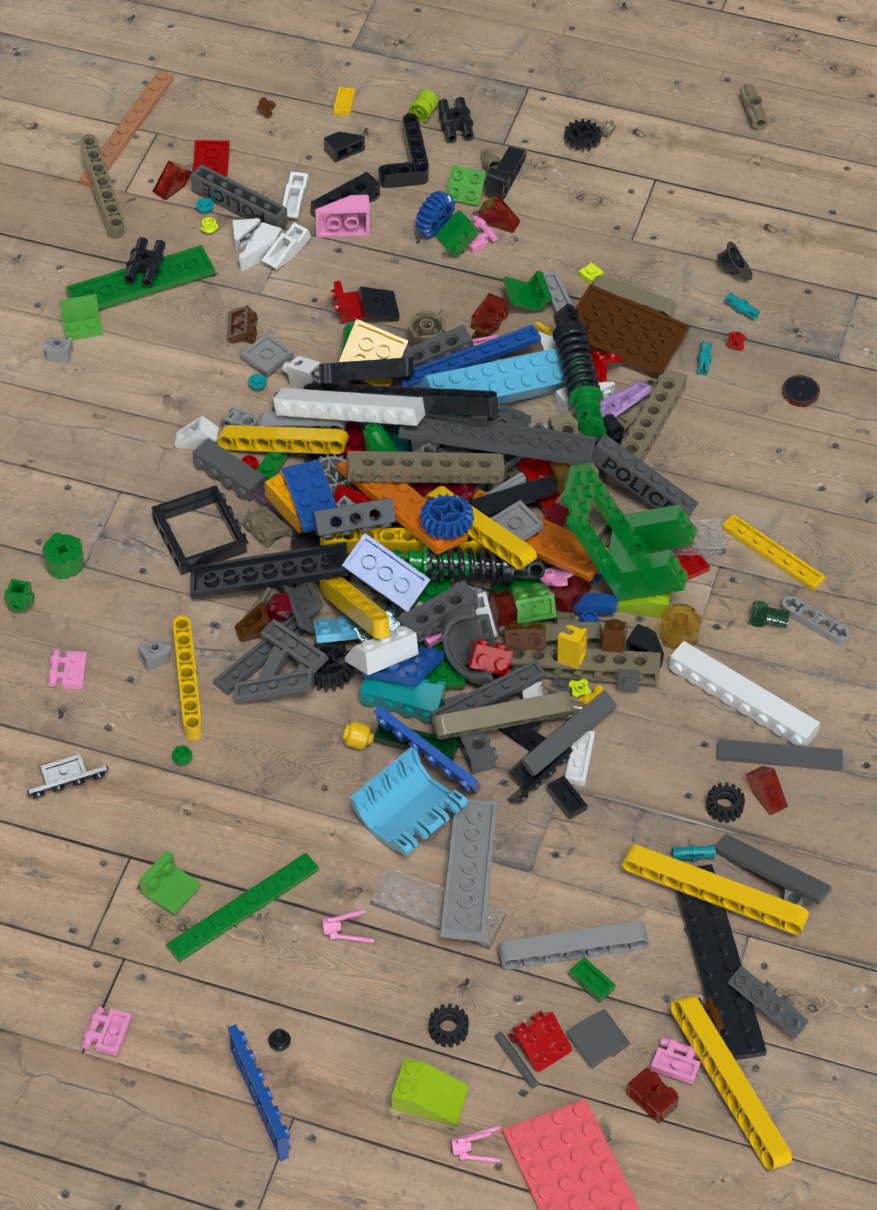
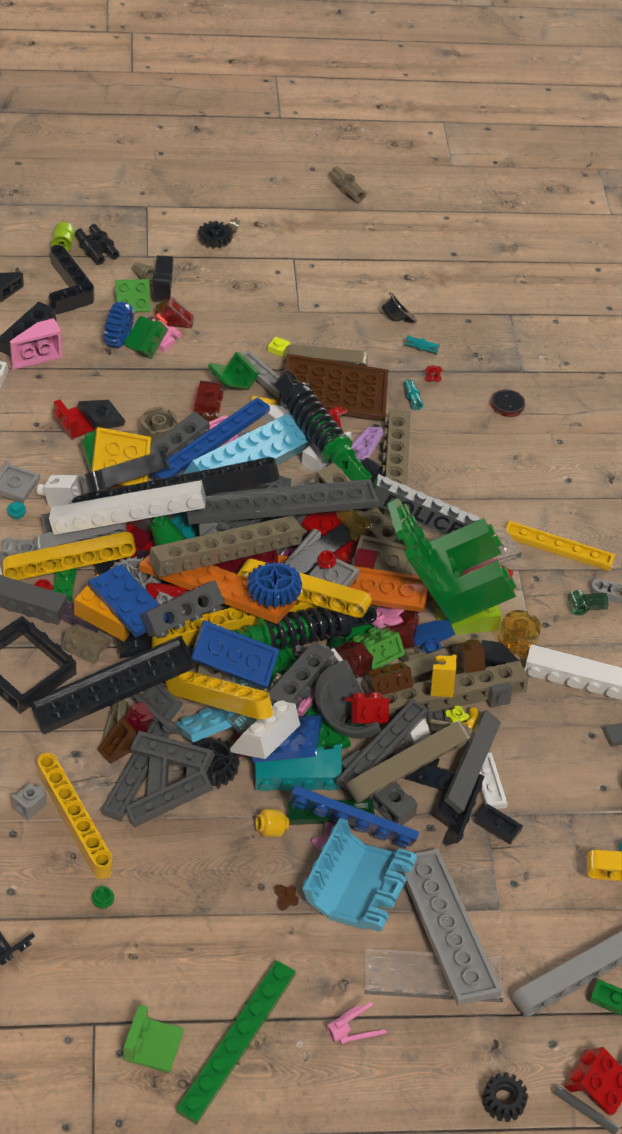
camera: 25 degrees left, 5 degrees down
none -> reddish brown piece [275,885,299,911]
none -> red plate [317,550,337,569]

